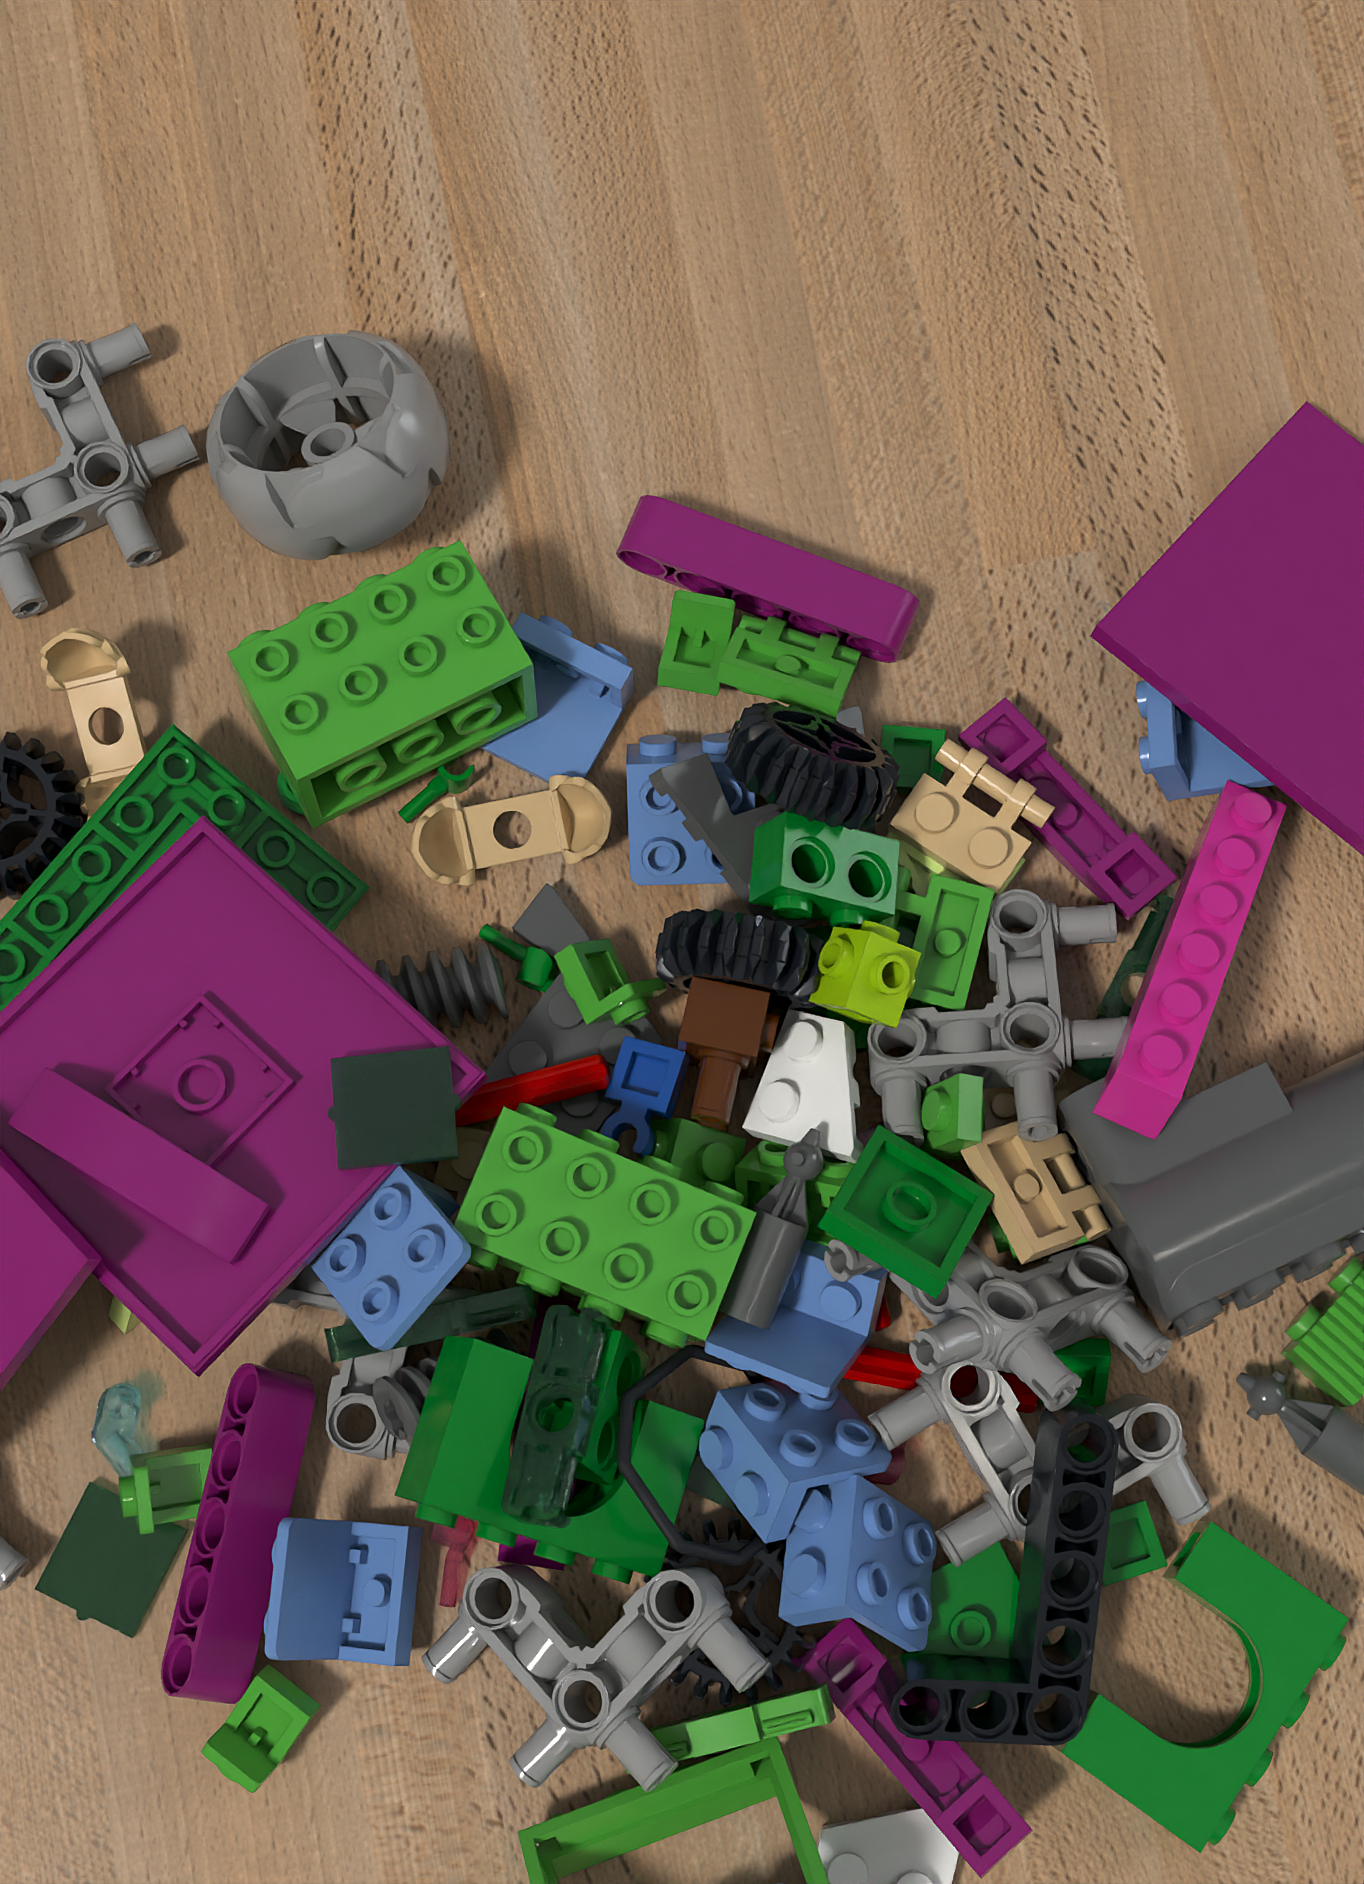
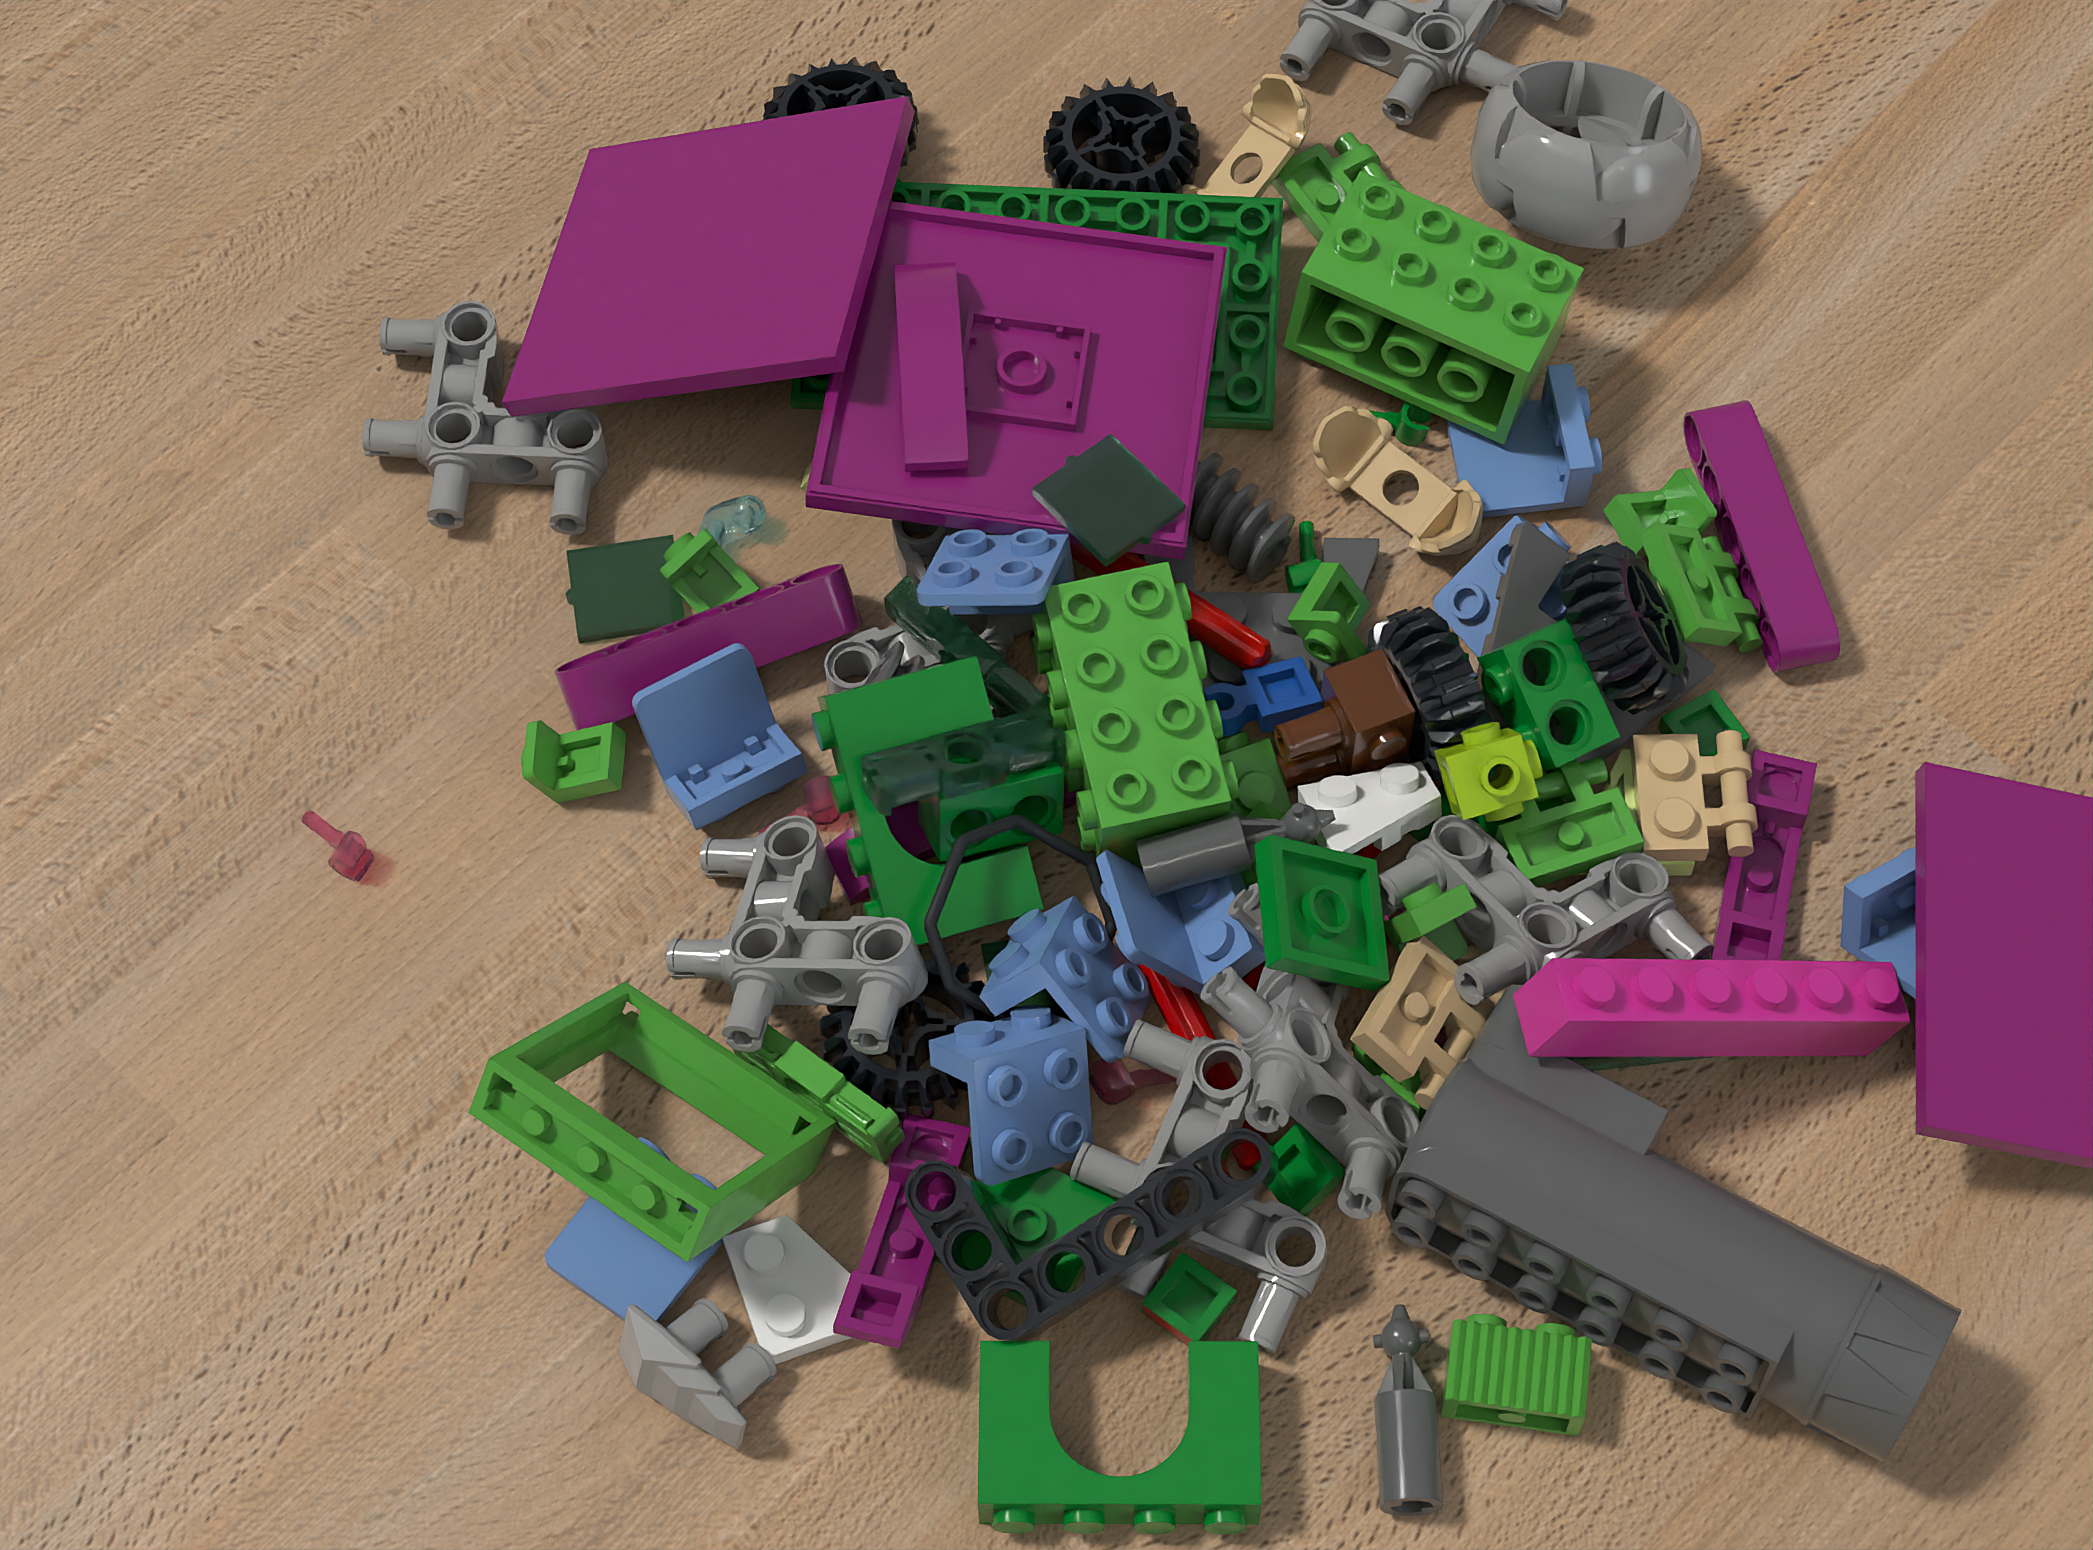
camera: 55 degrees right, 15 degrees down
none -> bright green plate [1272,132,1406,243]

